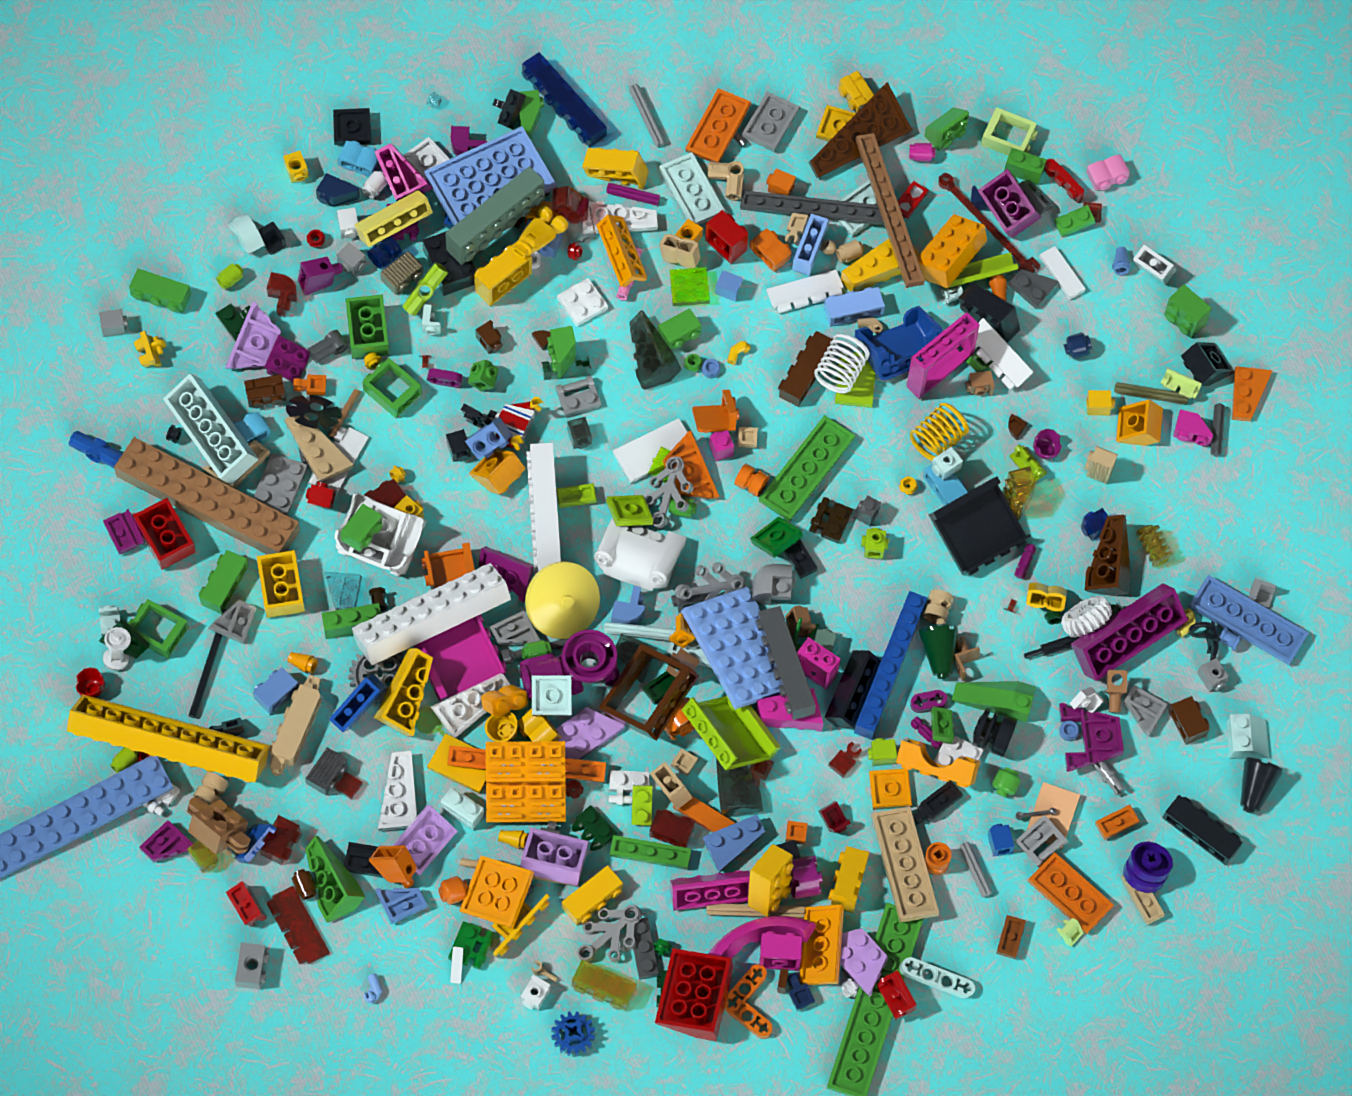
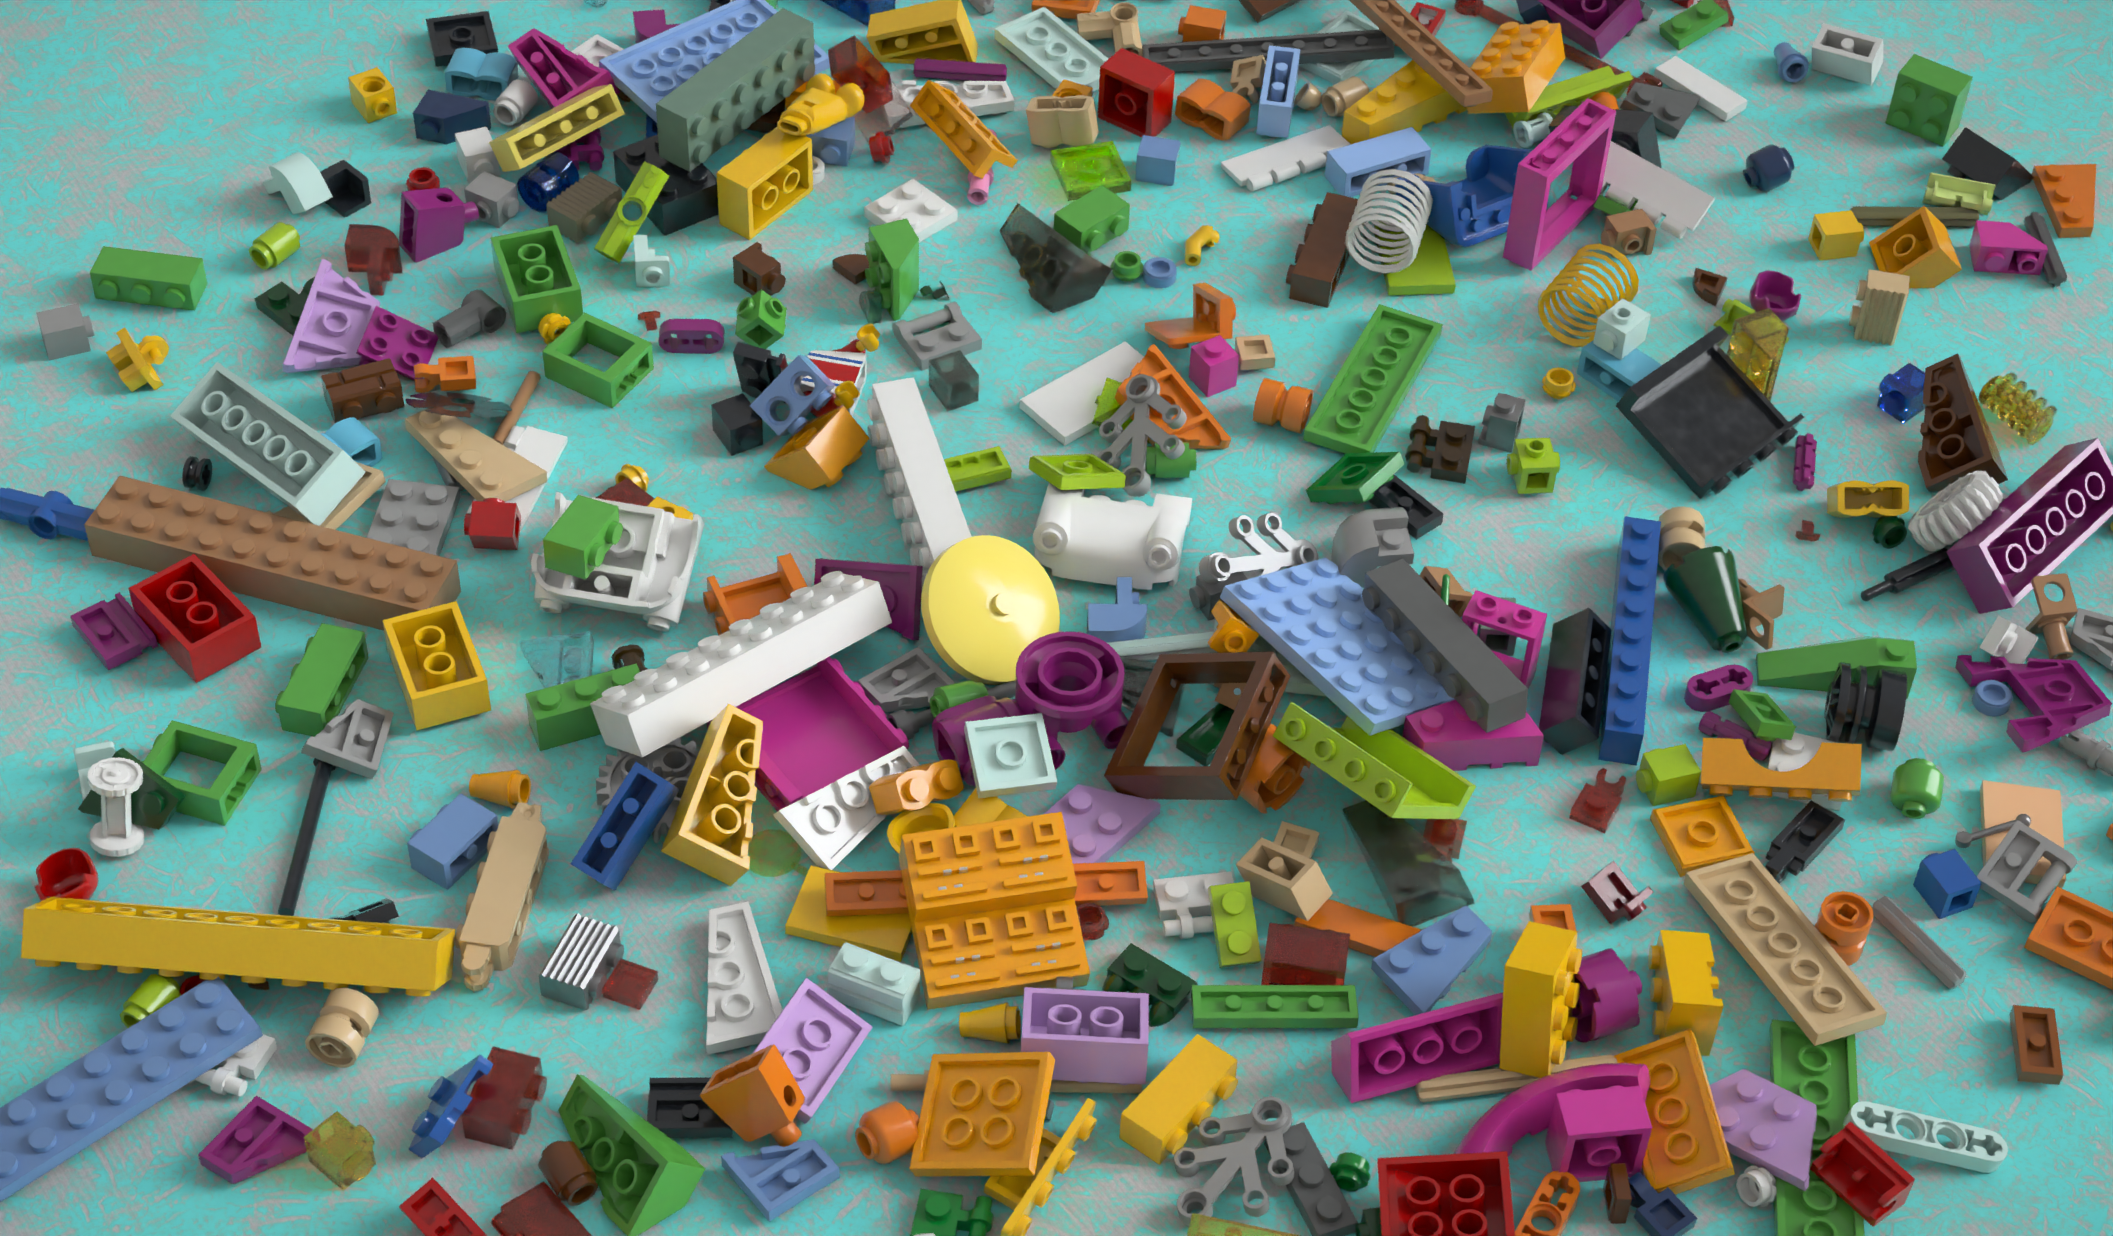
camera: 10 degrees left, 20 degrees down
medium nougat brick [187,797,251,854] -> none

